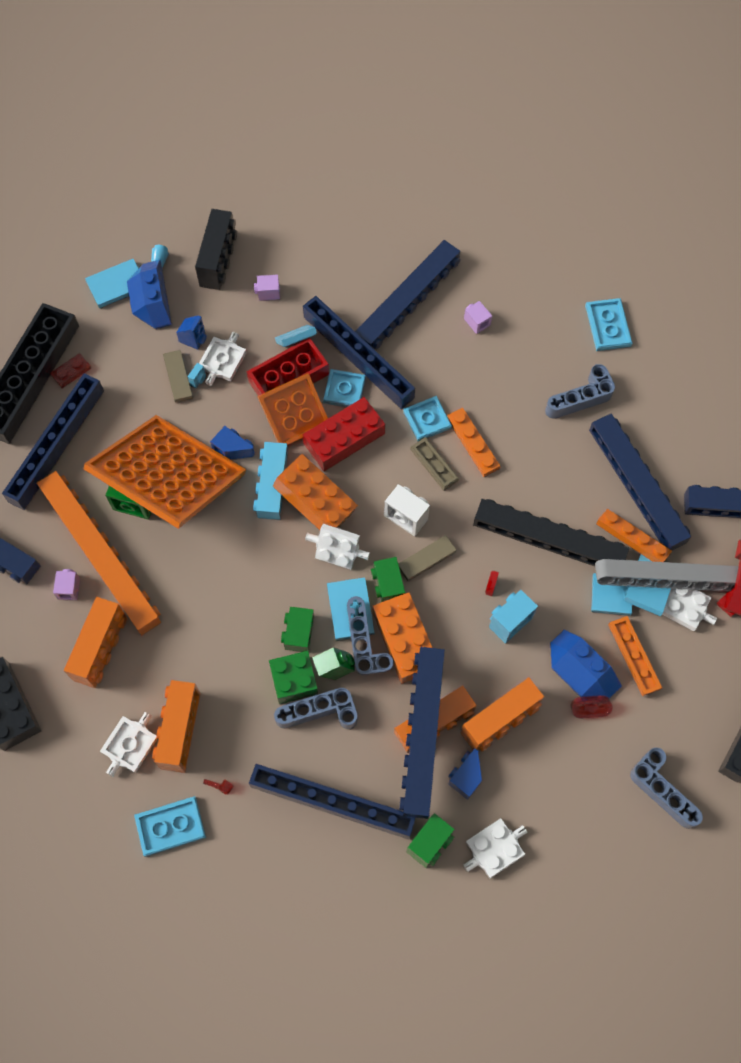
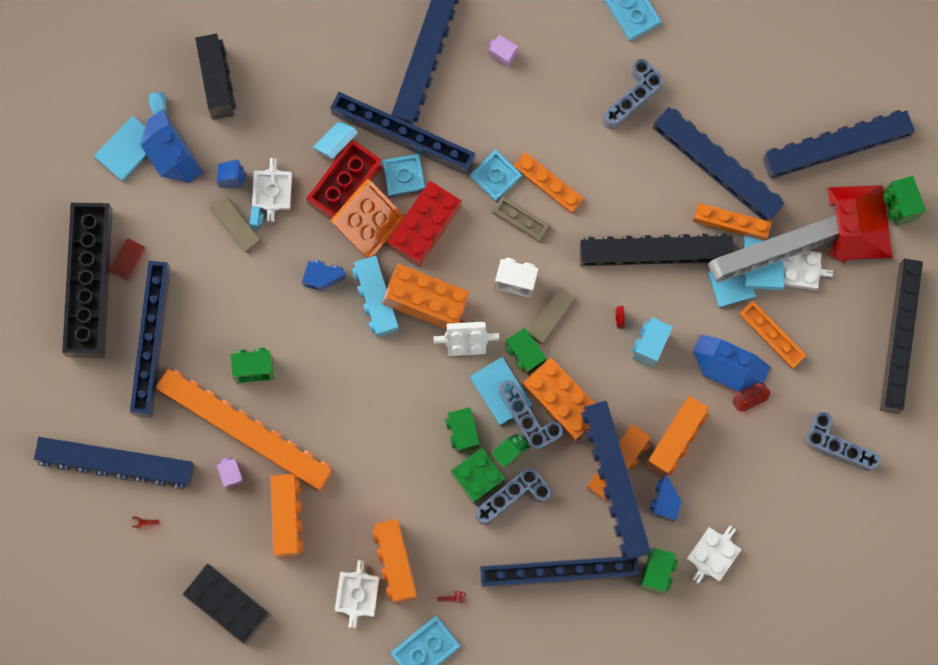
camera: 25 degrees left, 10 degrees up
orange plate [84,415,246,529] -> none
lavender brick [254,275,280,301] -> none

